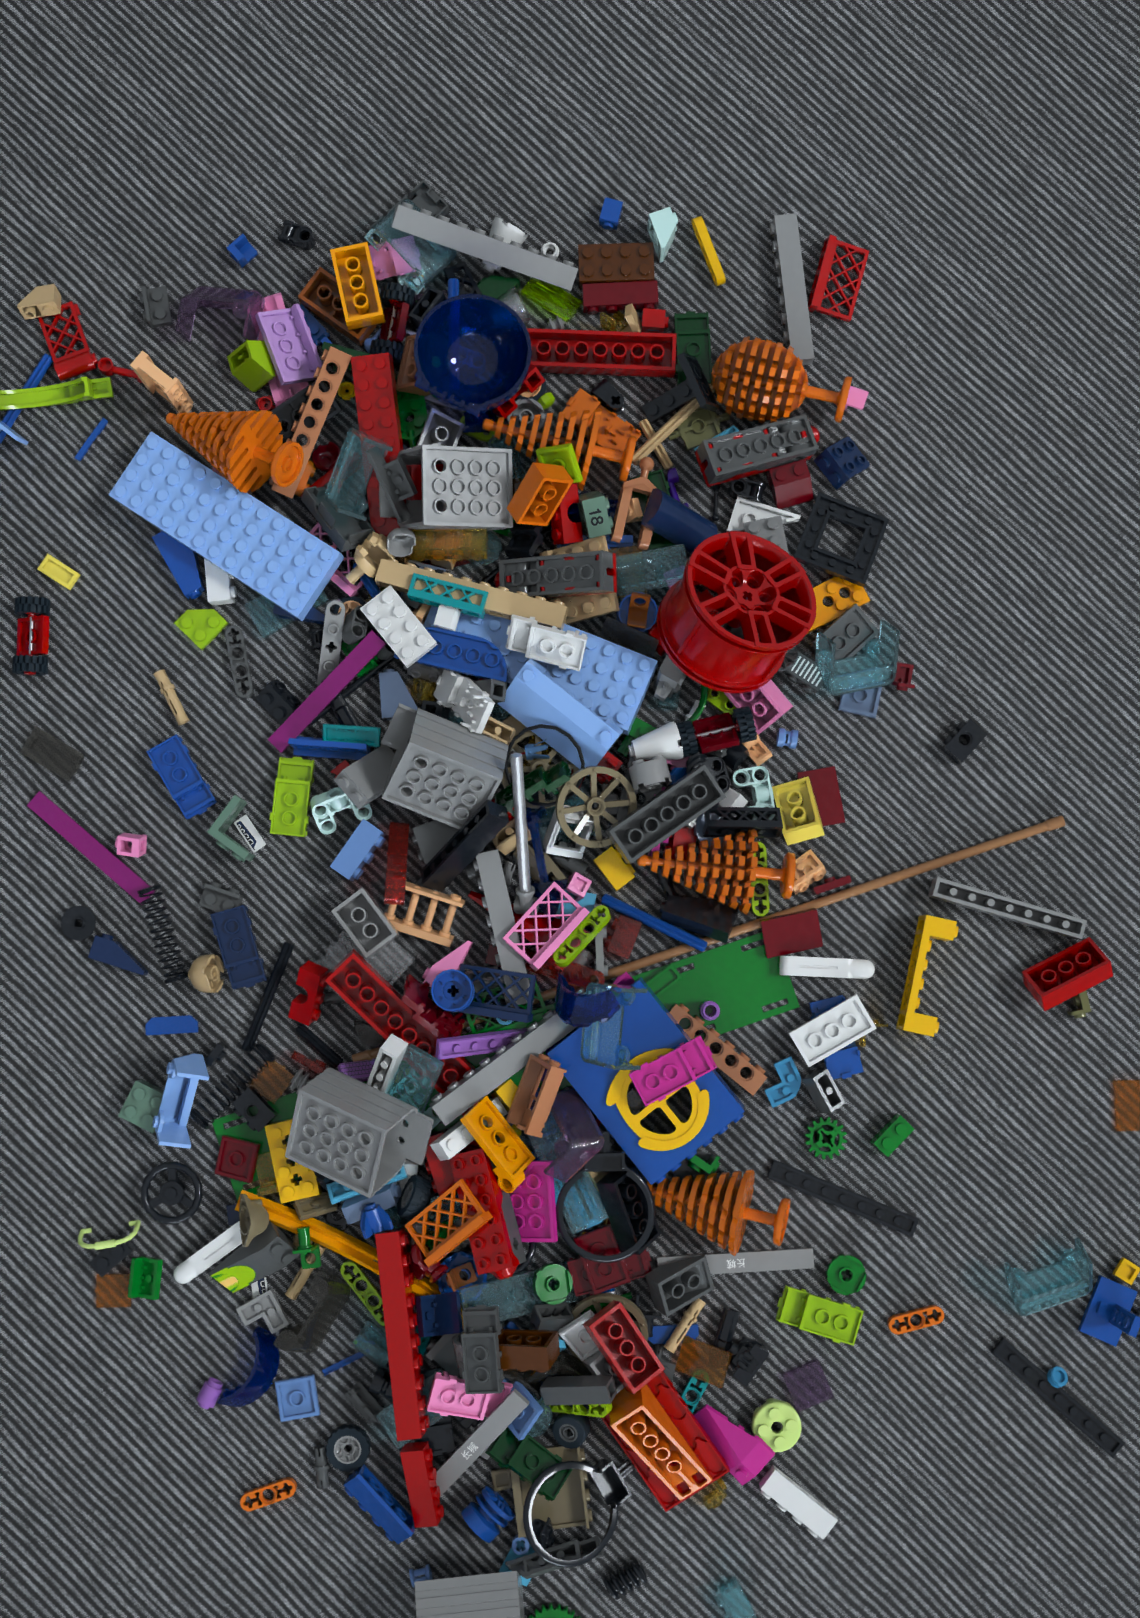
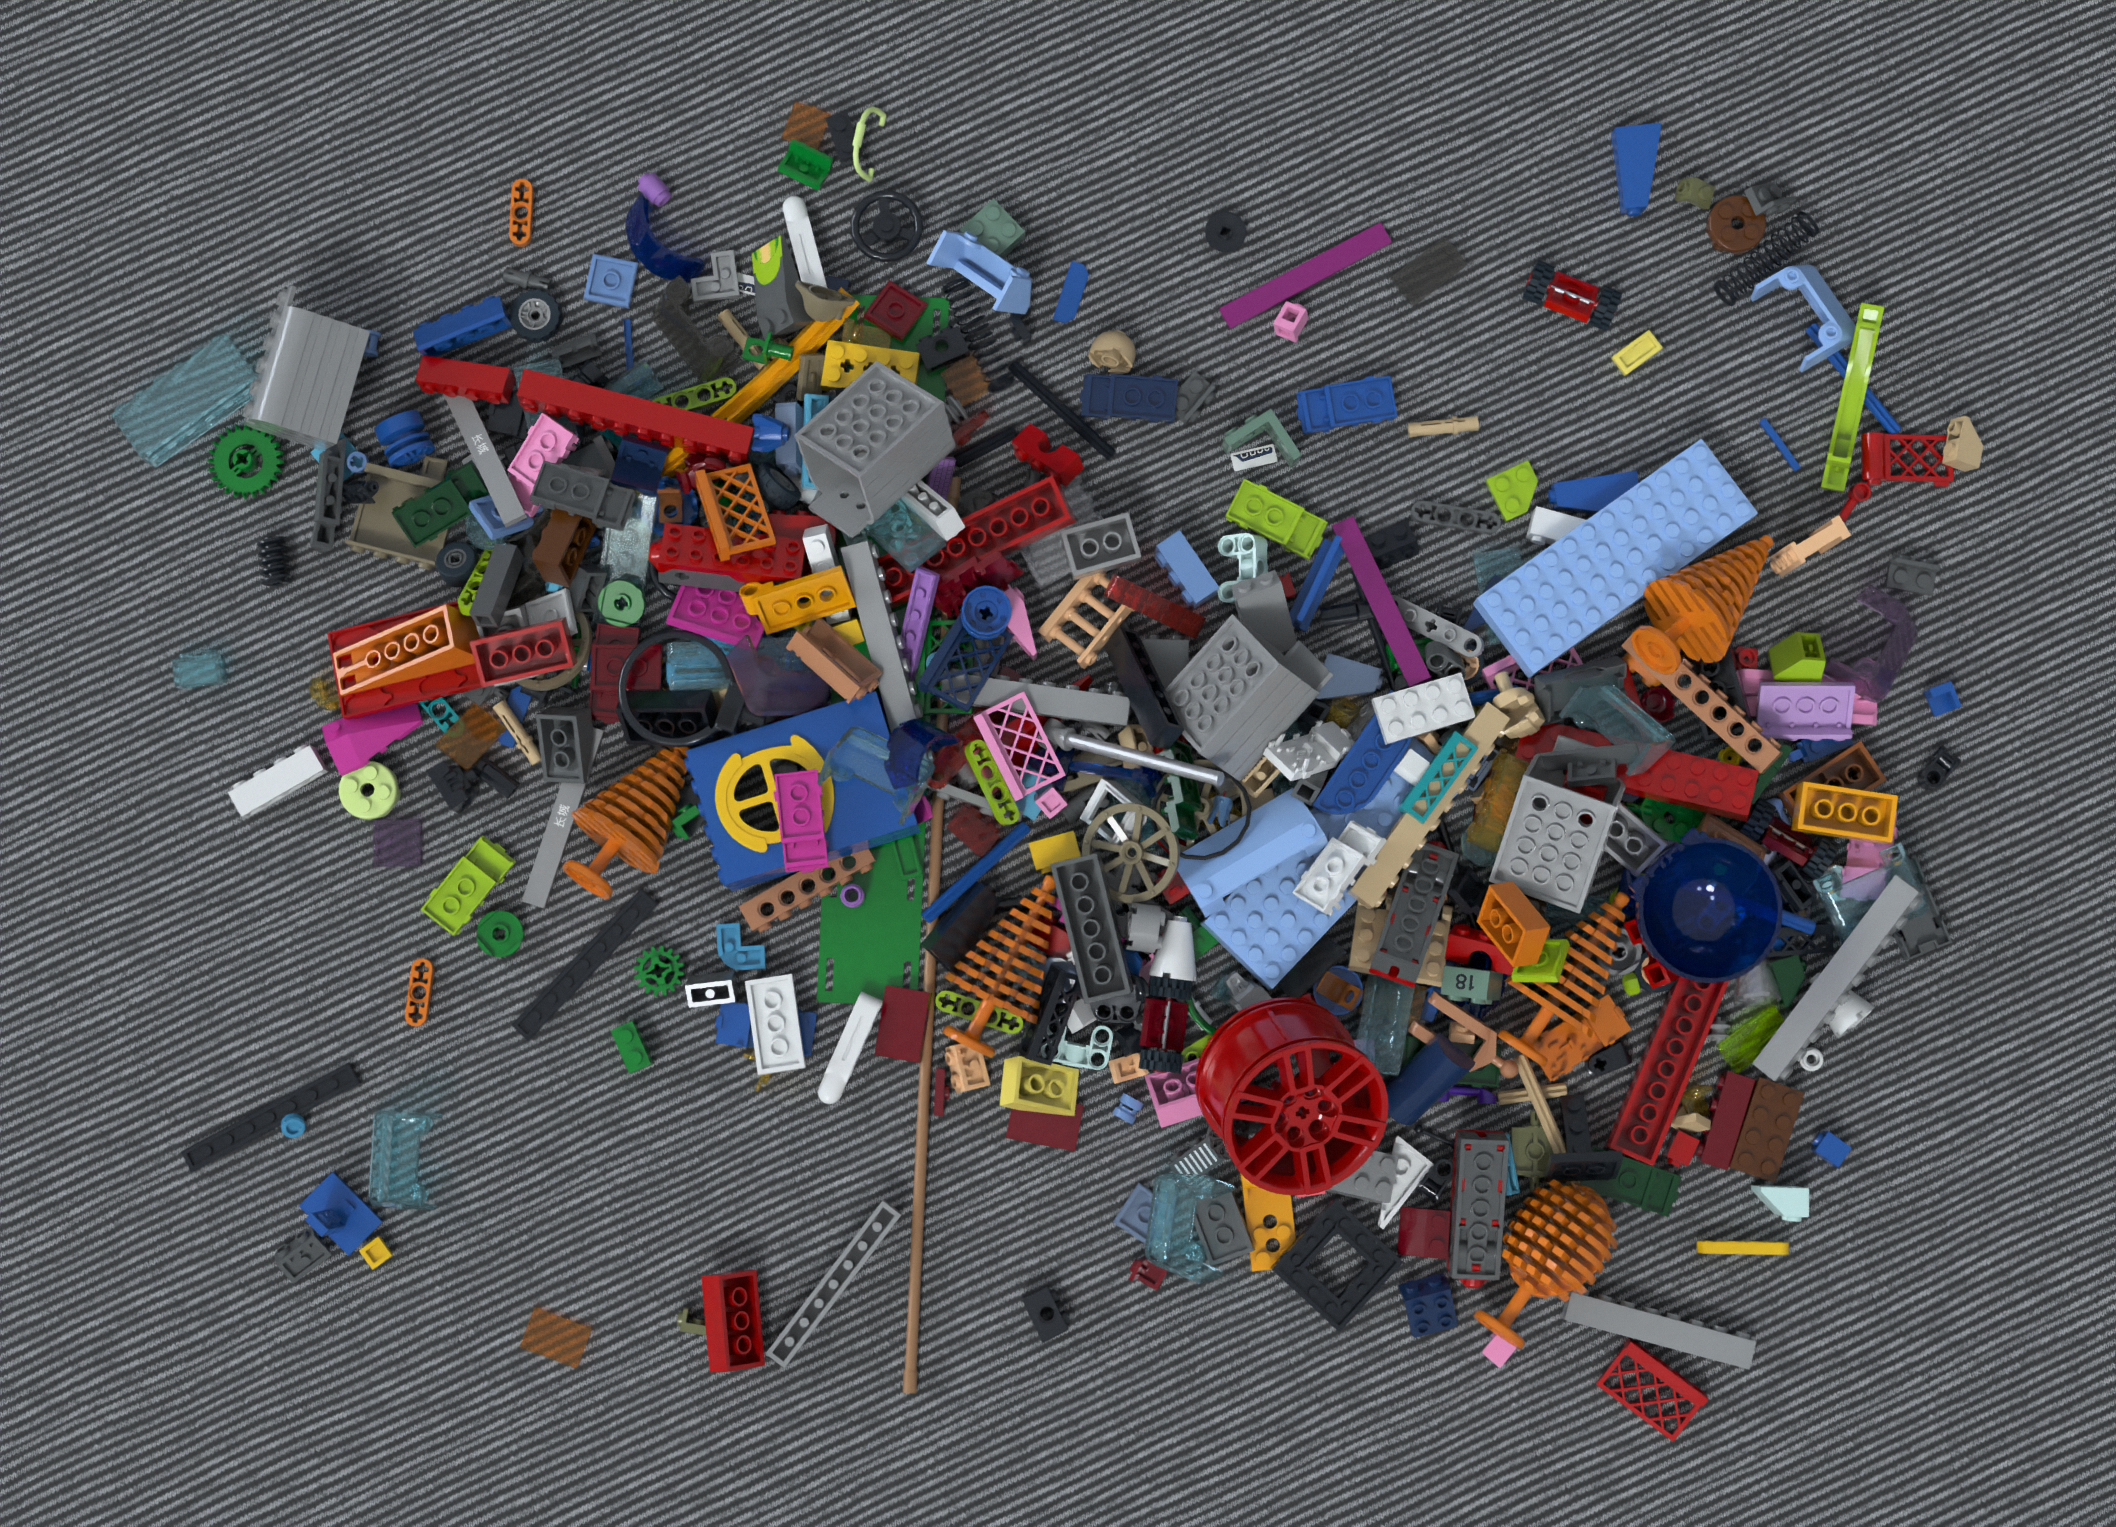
camera: 115 degrees right, 0 degrees up
dark blue slope [88,933,148,975] -> none
black piece [137,884,188,984] -> none
teal plate [322,724,381,747] -> none
light grey hair [386,528,416,557] -> none
black brick [523,1459,634,1568] -> none
yellow plate [896,915,959,1037] -> none

